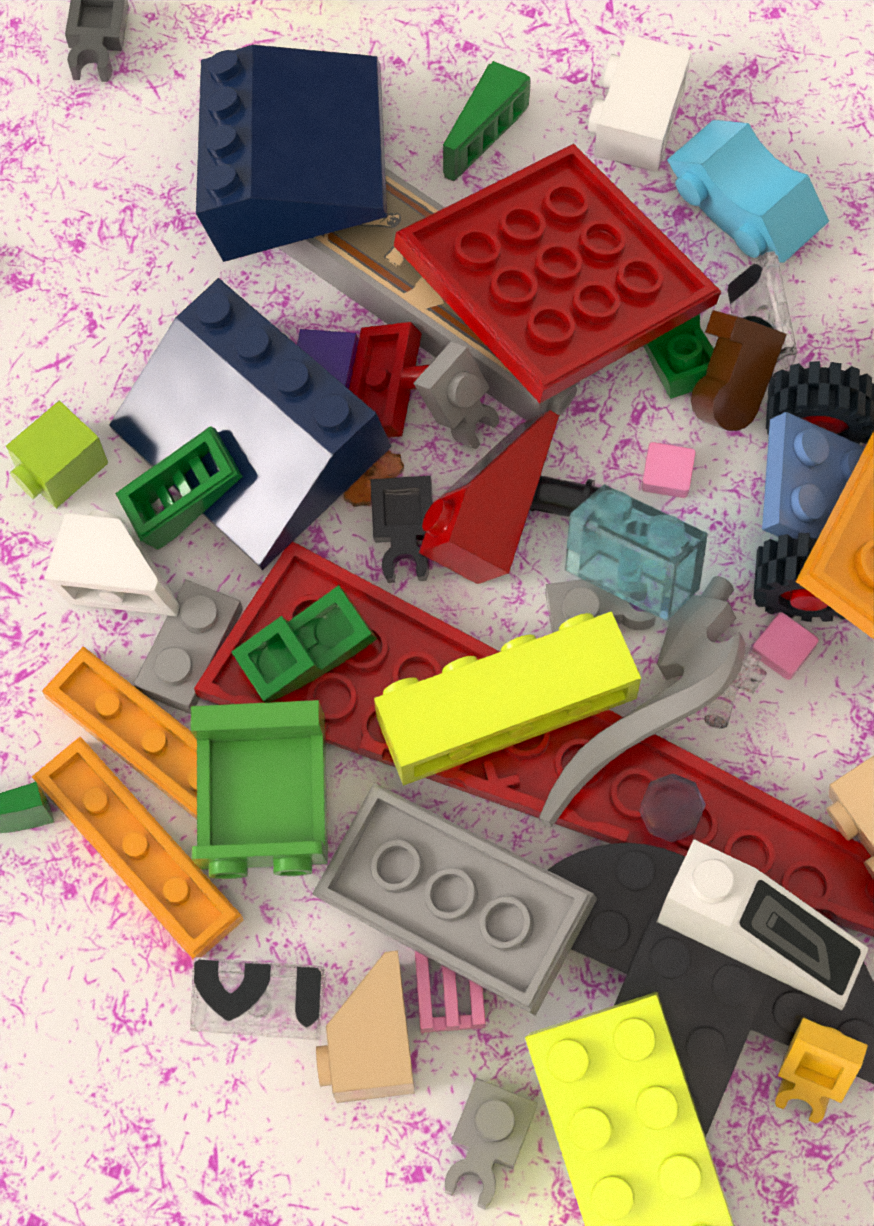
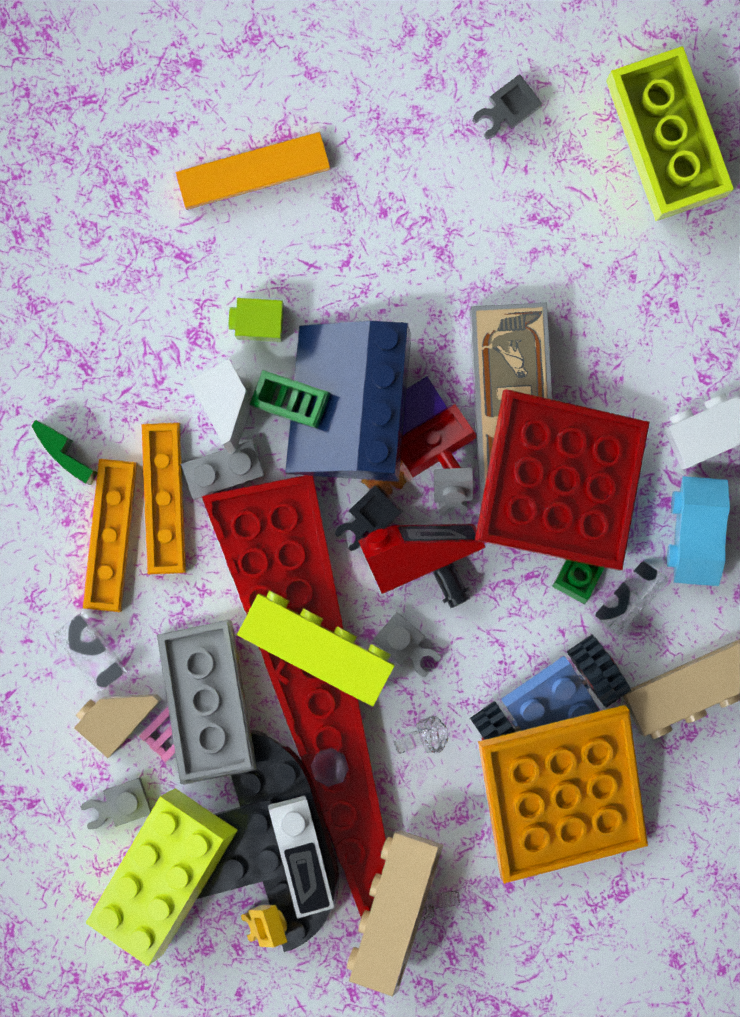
camera: 50 degrees right, 20 degrees up
bright green panel [191,700,328,879] -> none
dark blue slope [196,45,387,262] -> none
green slope [231,585,377,703] -> none
green slope [443,61,531,181] -> none
light grey piece [539,576,746,827] -> none
clear light blue brick [565,484,708,621] -> none
bright pink piece [641,442,696,498] -> none
reddish brown leg [691,310,787,431] -> none
bright pink piece [751,613,819,680] -> none

